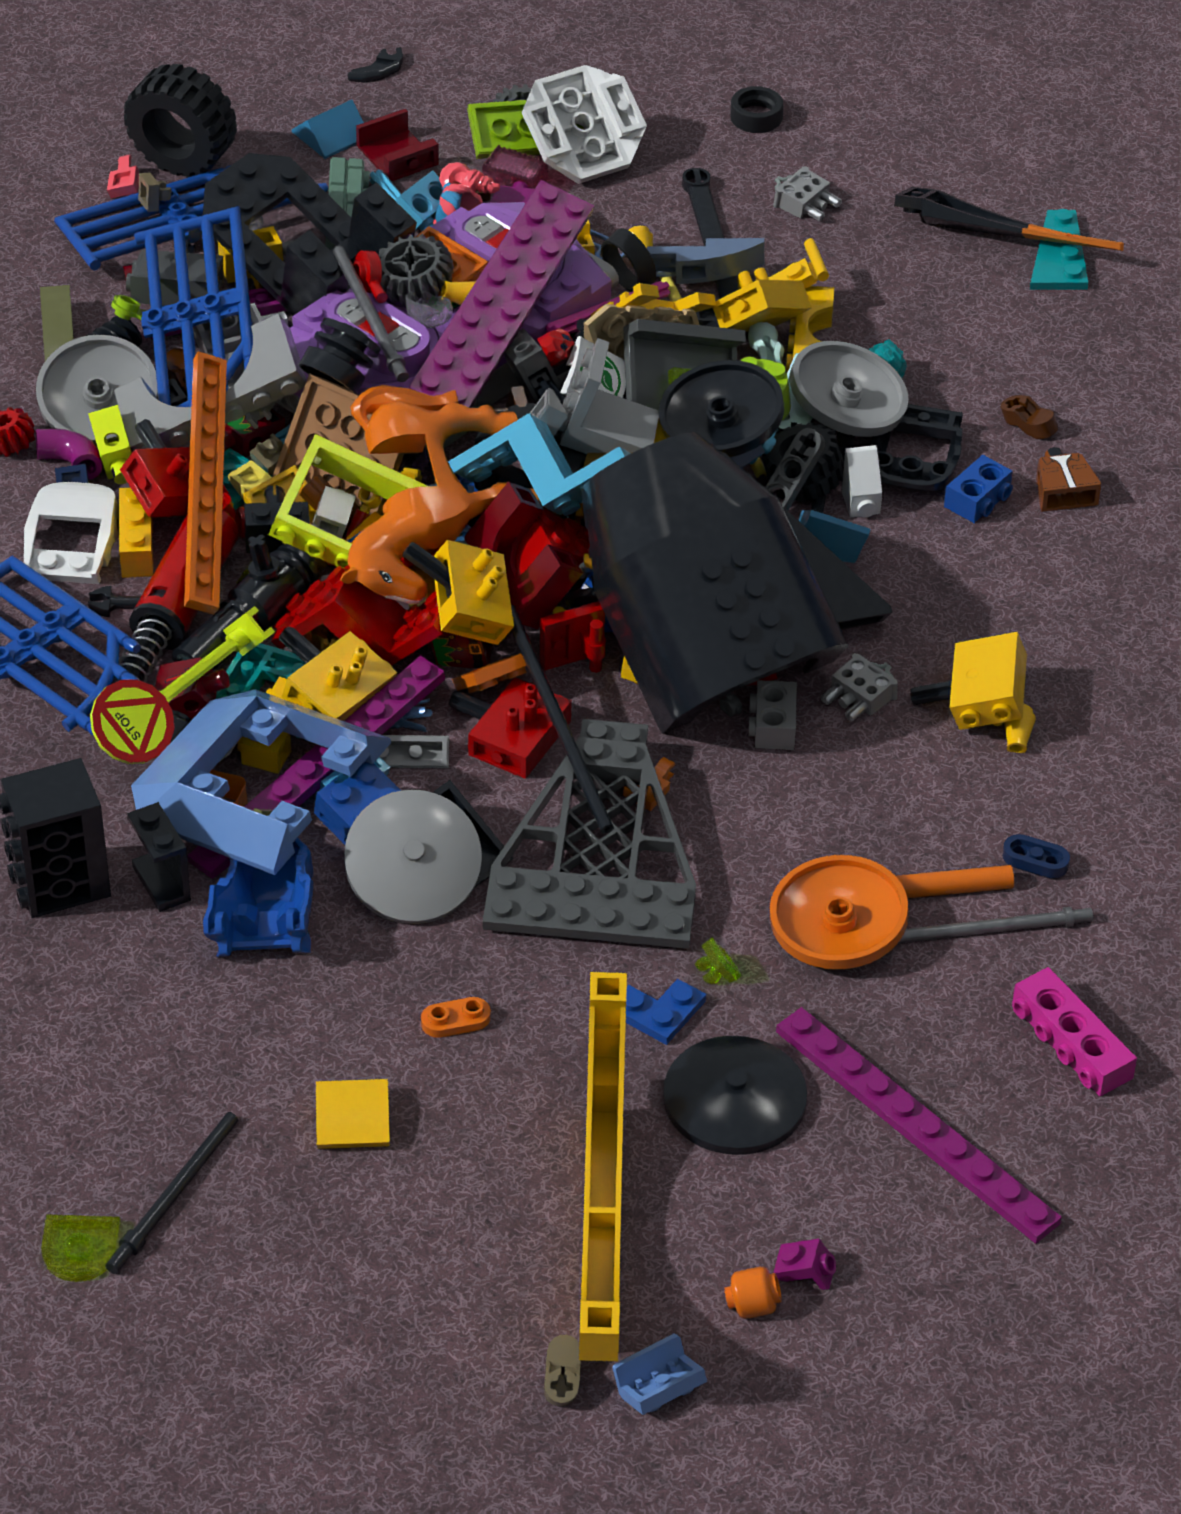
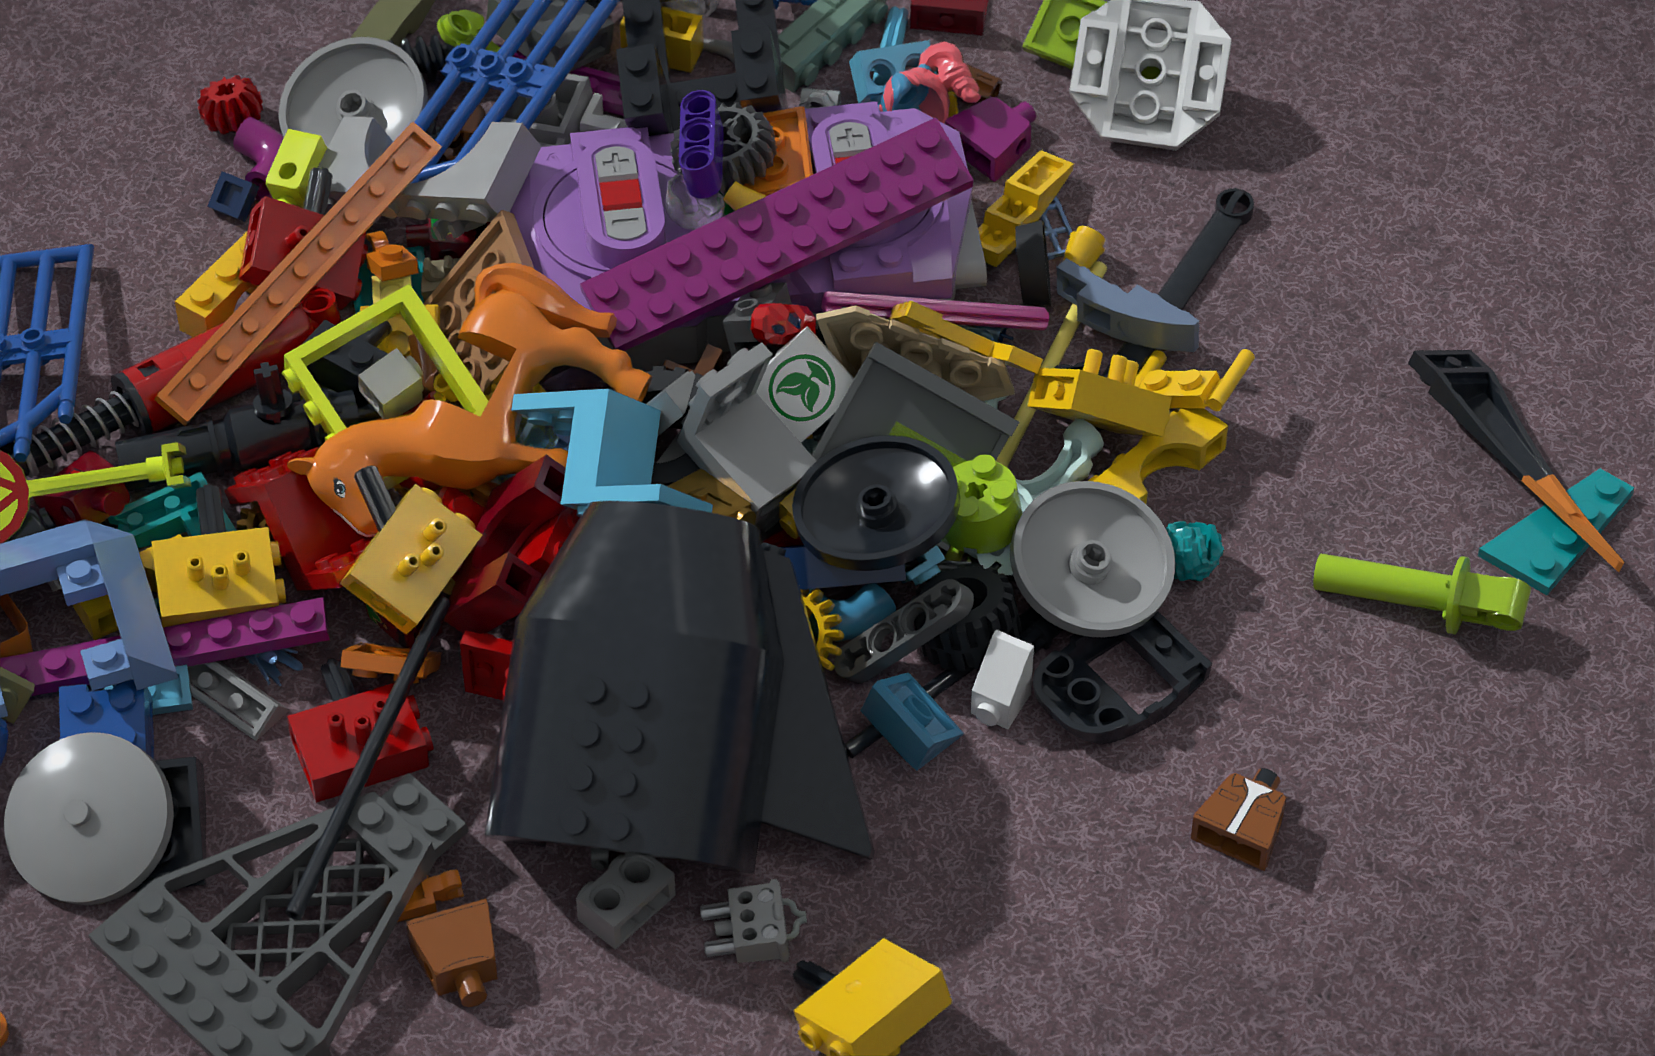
camera: 40 degrees right, 5 degrees up
white slope [24,482,119,584] -> none
black bar [88,586,141,617] -> none
black wheel [299,318,381,394] -> none
flat silver bar [333,246,409,382] -> none
red piece [353,250,388,303] -> none
clear pink brick [482,145,548,189] -> none
black tyre [730,86,783,133] -> none
light grey piece [773,166,842,222] -> none
blue brick [944,455,1013,523] -> none
reddish brown piece [1000,395,1058,439] -> none
none -> orange plate [366,231,418,282]
none -> dark orange torso [406,899,498,1007]
none -> dark purple beam [679,90,723,199]
none -> lime piece [1313,553,1531,635]

